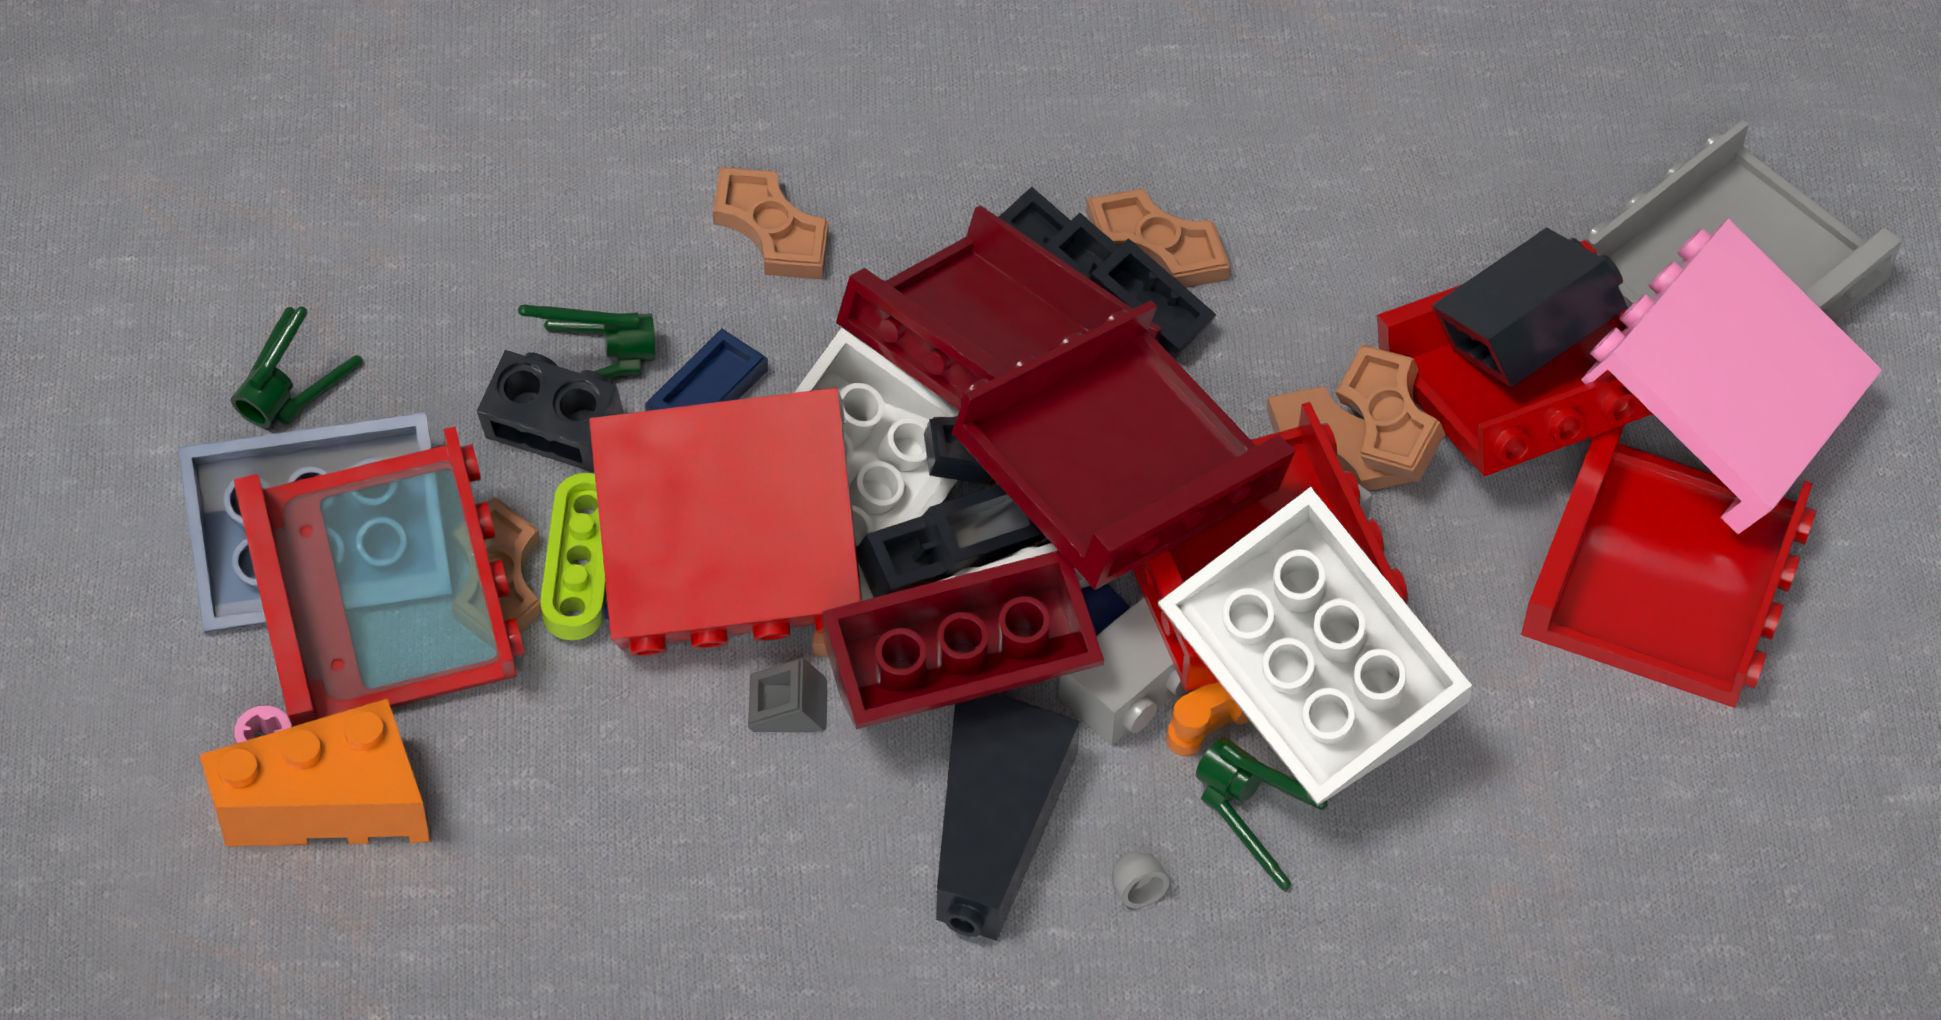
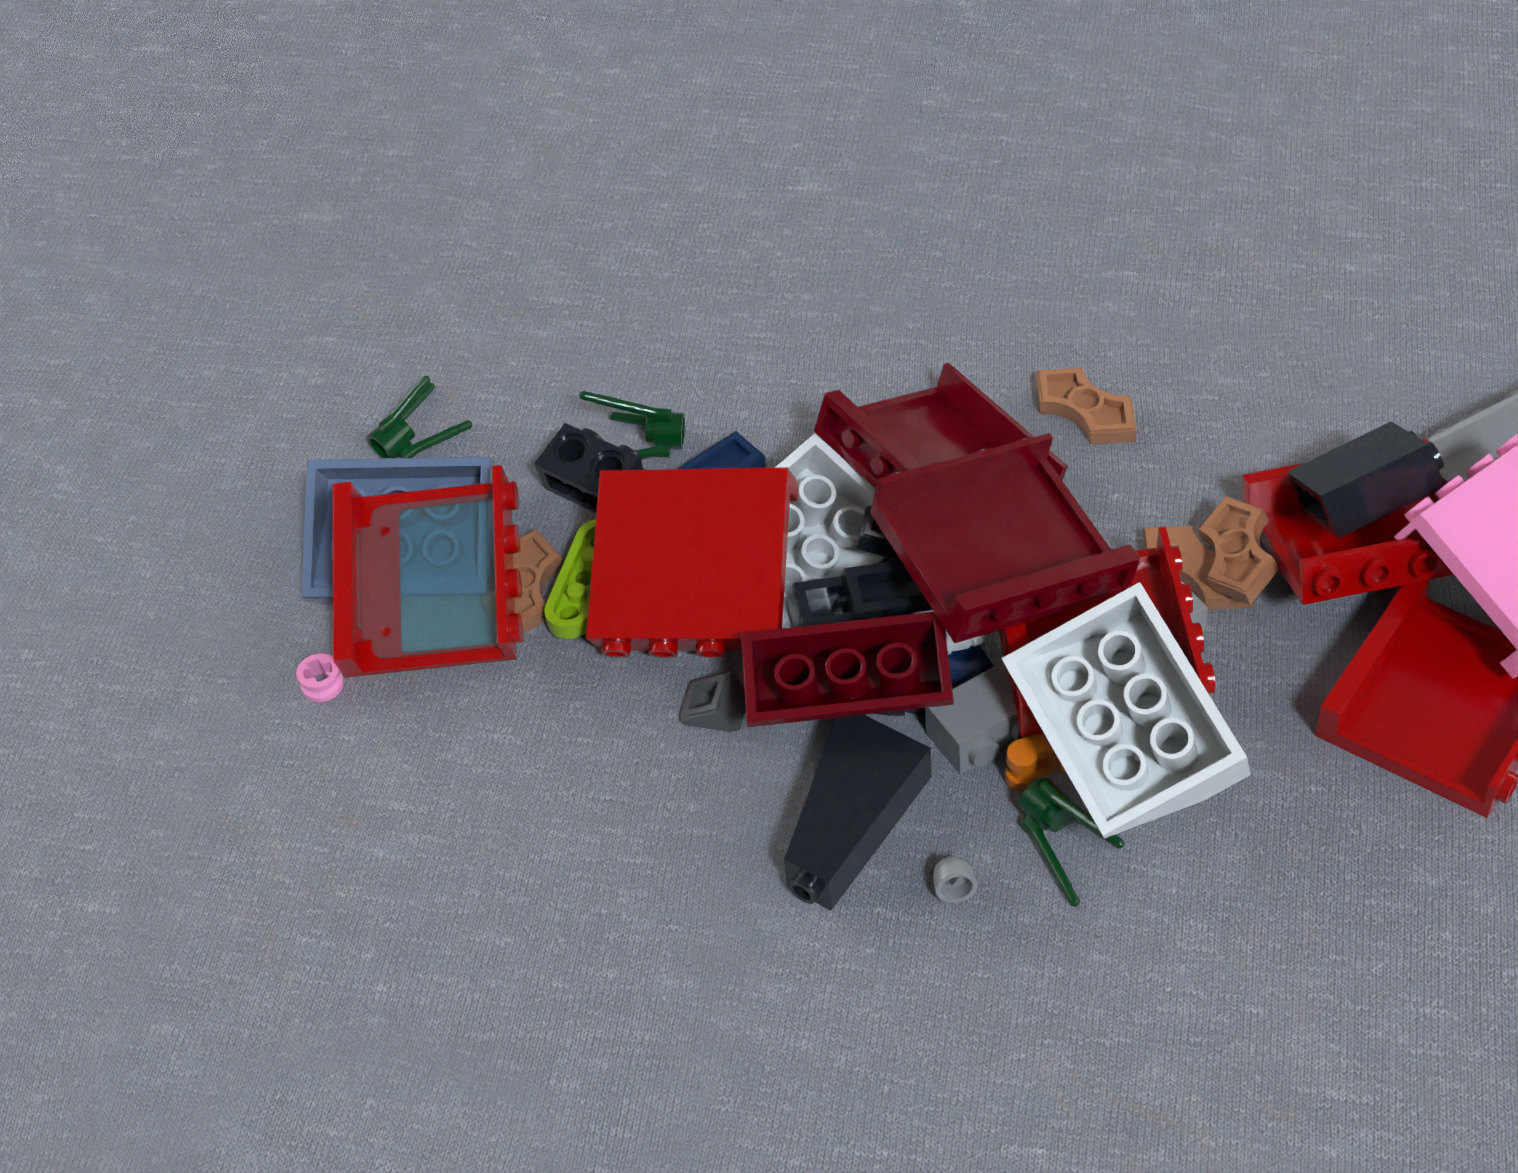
camera: 20 degrees right, 5 degrees down
orange wedge [199,699,430,847] -> none
nougat tile [713,167,829,279] -> none
black slope [999,187,1217,355] -> none

